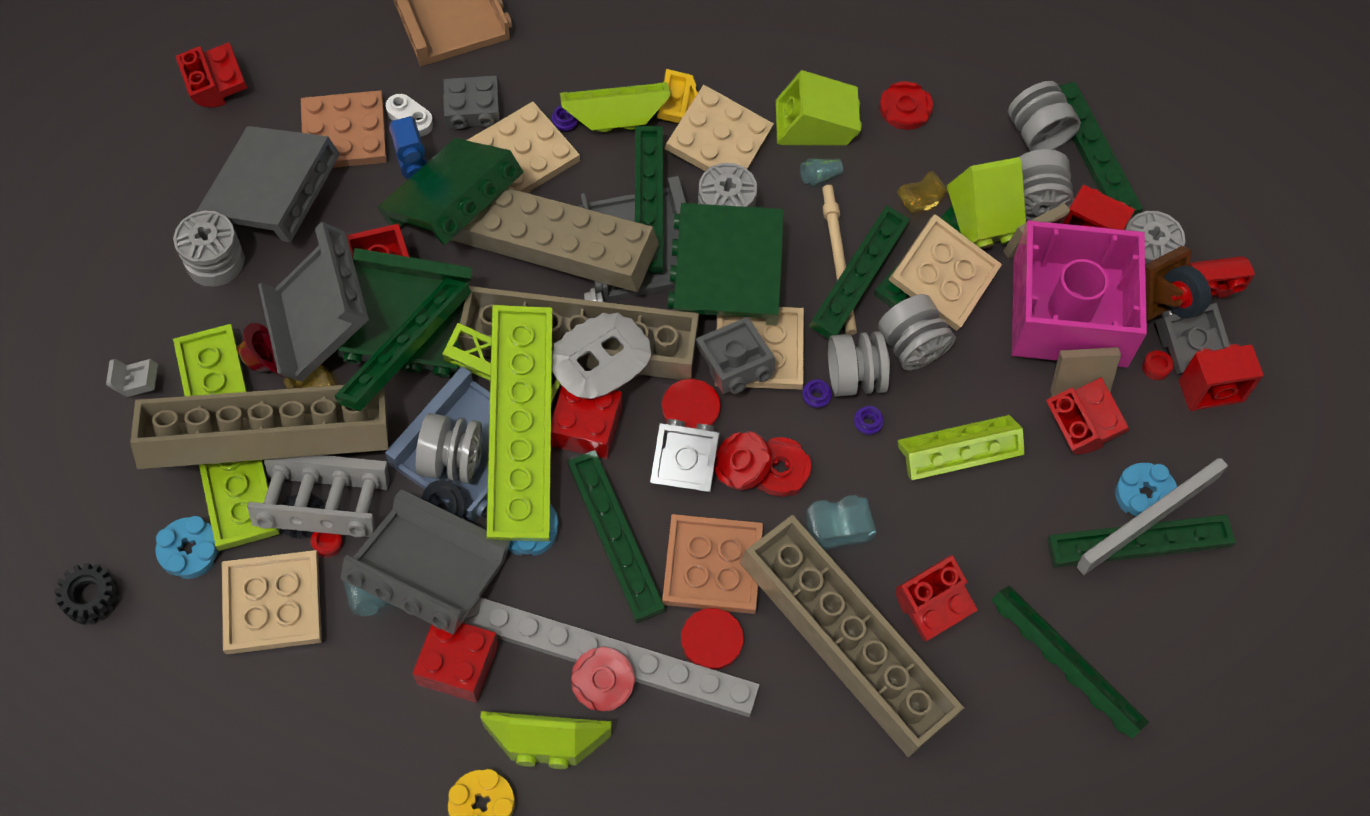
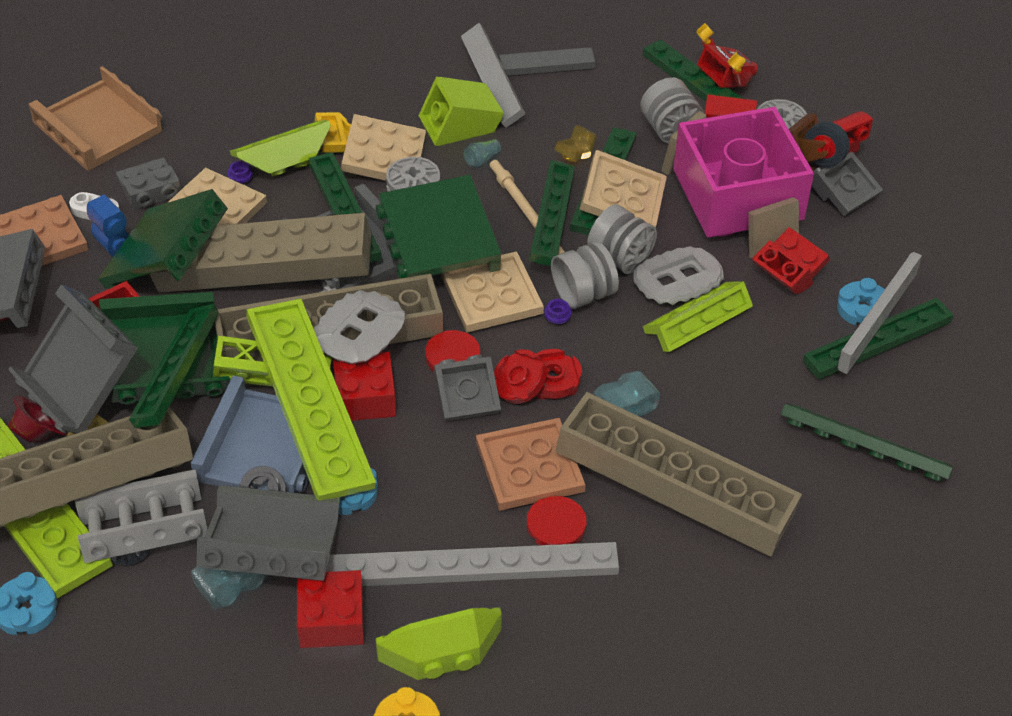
camera: 20 degrees left, 15 degrees down
tan plate [222,550,322,655] -> none
red tile [311,532,343,558] -> none
light grey wheel [416,413,483,484] -> none
dark green plate [567,450,665,623] -> none
tile [571,646,636,711] -> none
dark grey plate [695,317,776,394] -> none
dark purple plate [854,406,884,435] -> none
red tile [879,81,933,130] -> none
red brick [896,555,978,641] -> none
lime slope [947,157,1026,249] -> none
light grey wheel [1008,81,1081,152] -> none
red tile [1142,350,1174,380] -> none
red brick [1178,344,1264,411] -> none
none -> light grey tile [461,23,525,128]
none -> dark grey tile [499,47,595,76]
none -> light grey piece [633,246,724,305]
none -> red torso [696,23,757,88]

